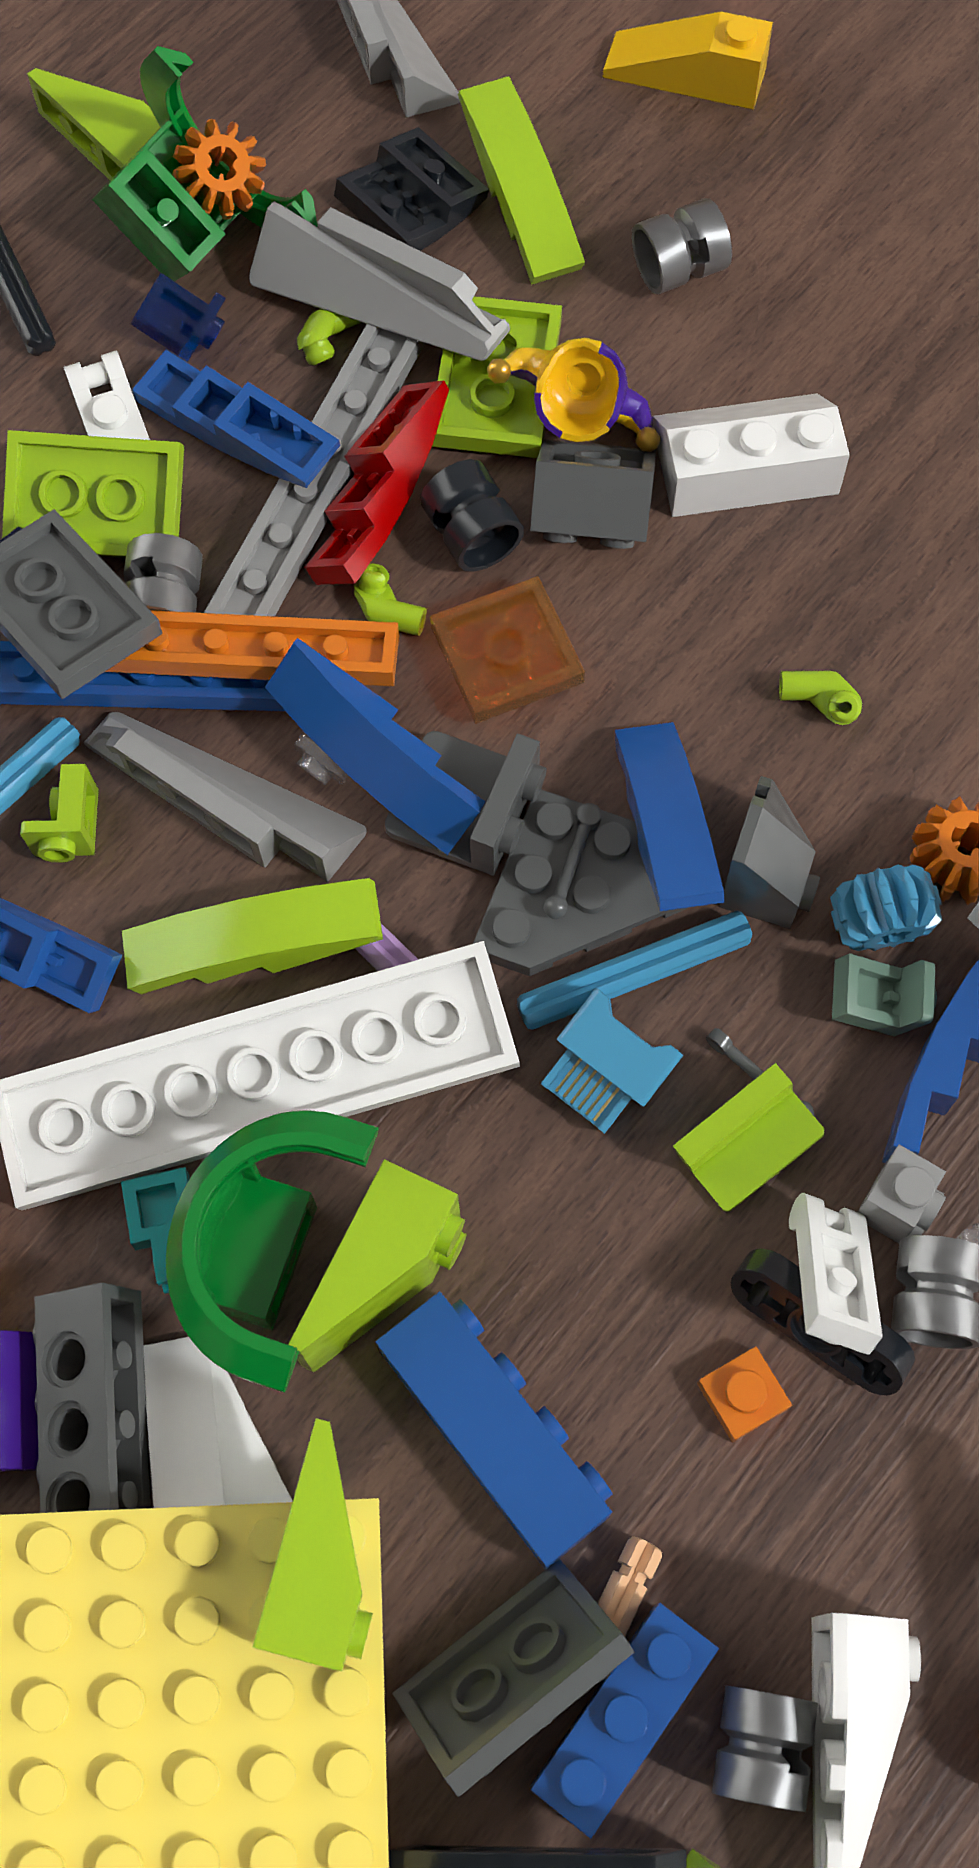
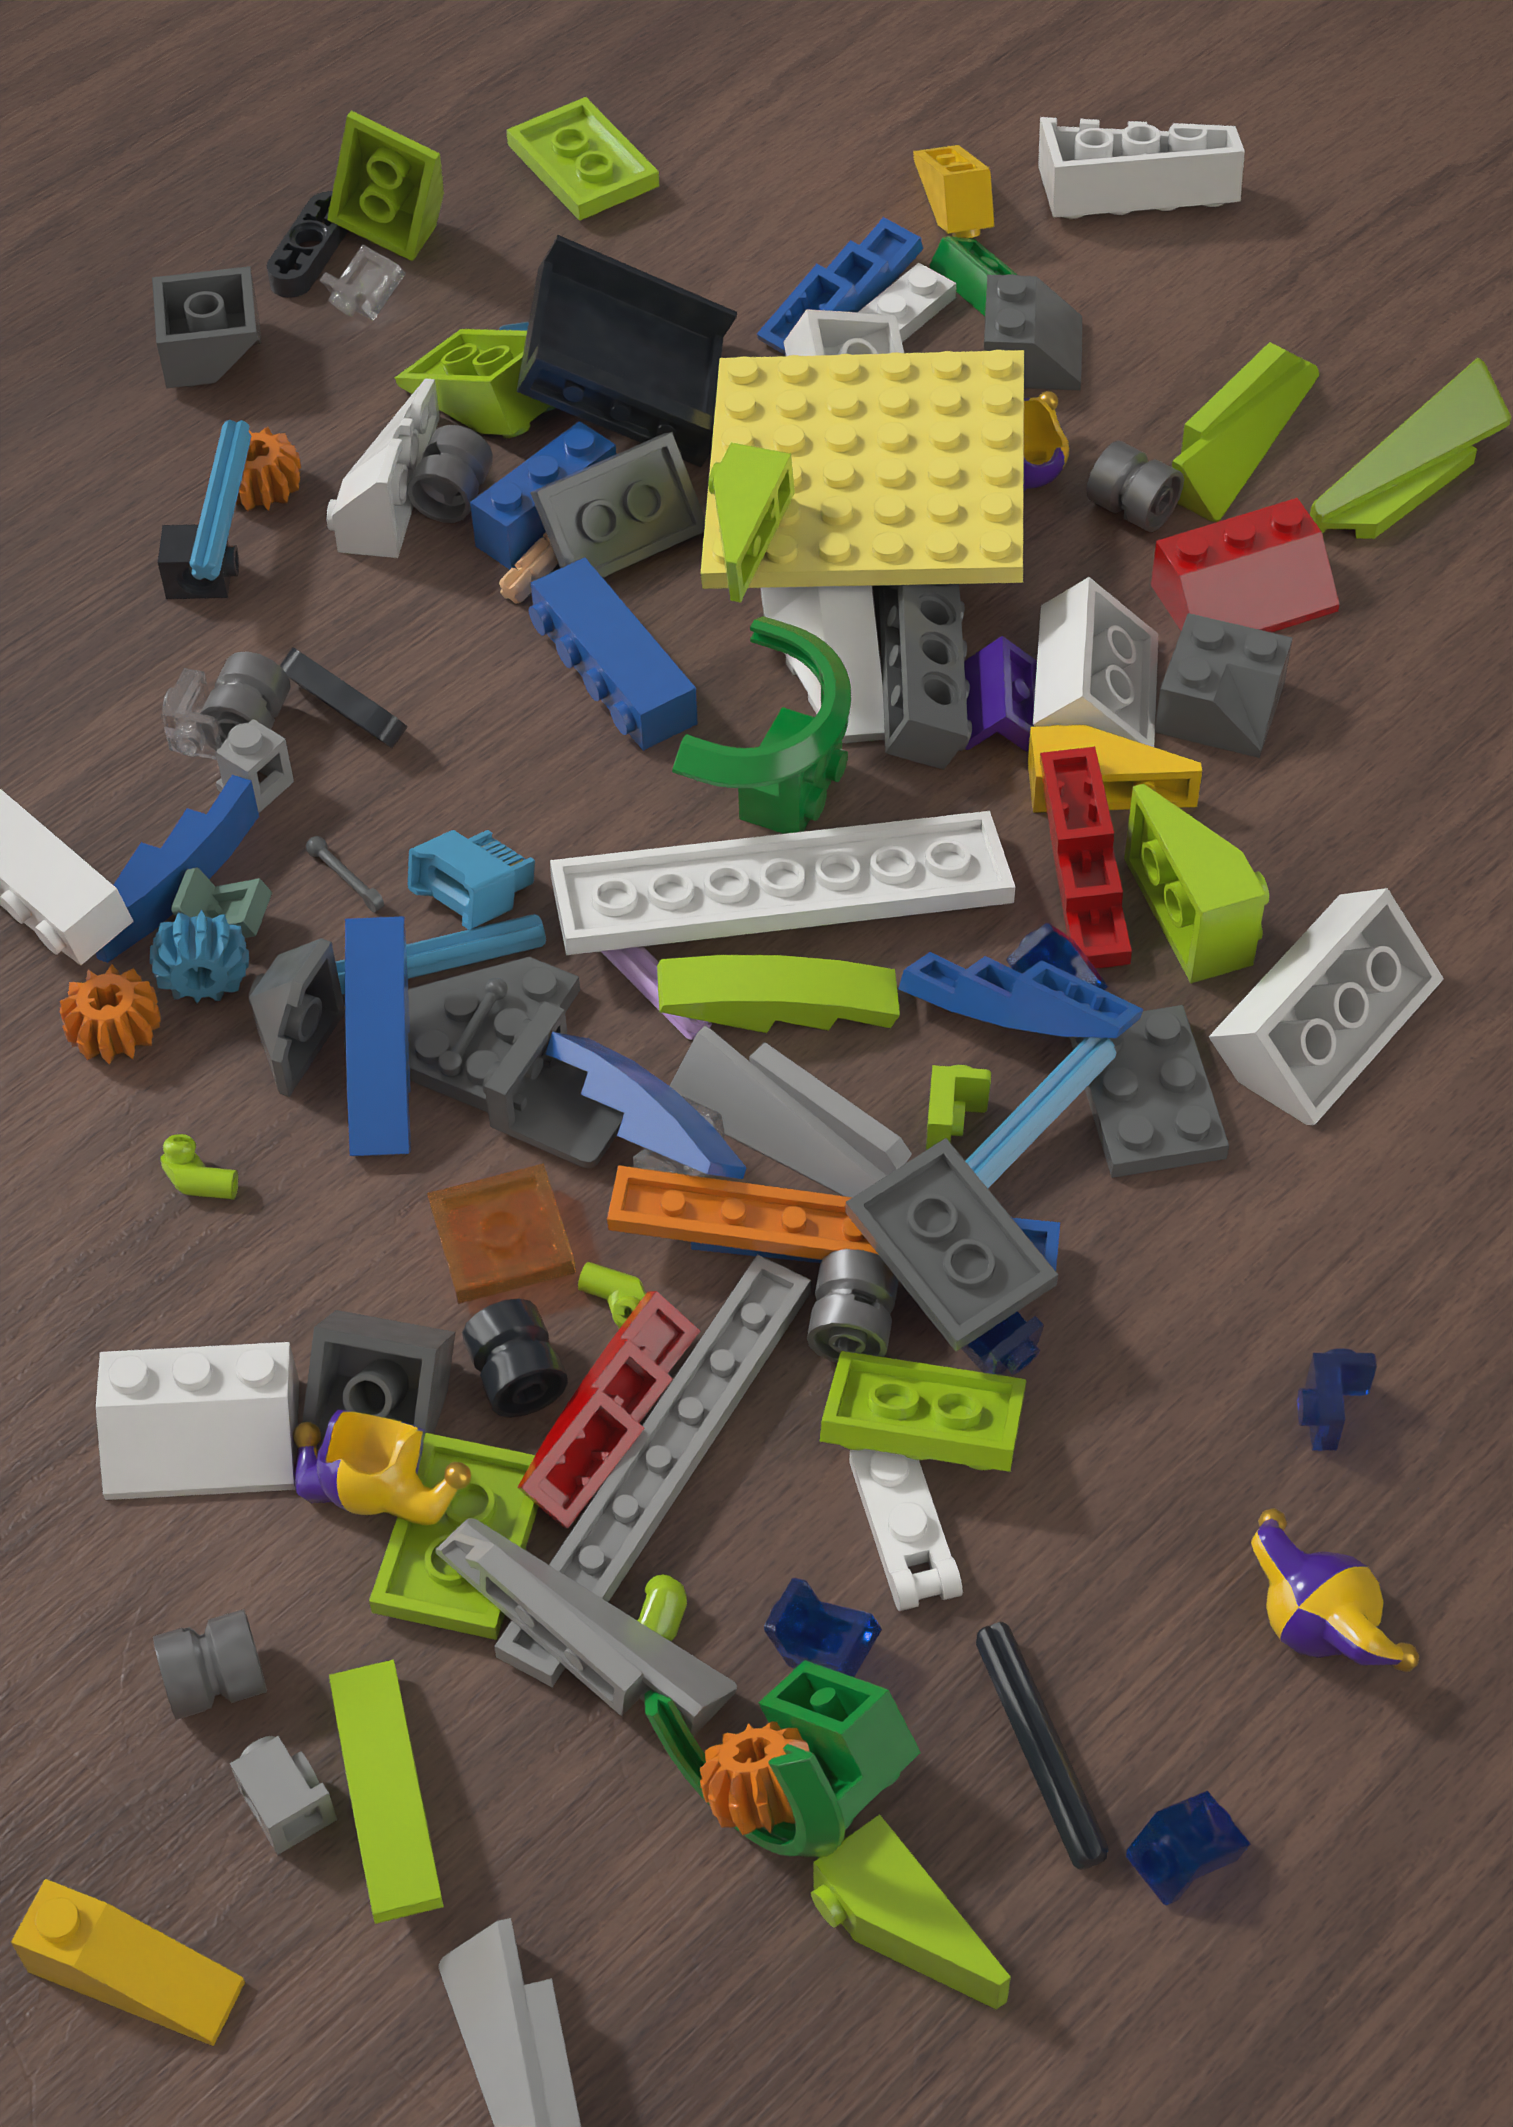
camera: 175 degrees left, 15 degrees down
teal plate [121,1167,190,1294] -> none
blue slope [132,350,341,488] -> none
lime slope [288,1159,467,1373] -> none
black slope [334,127,489,251] -> none
lime panel [673,1063,824,1212] -> none
orange plate [697,1346,793,1443] -> none
white plate [789,1193,883,1355] -> none
none -> light grey brick [230,1736,337,1855]

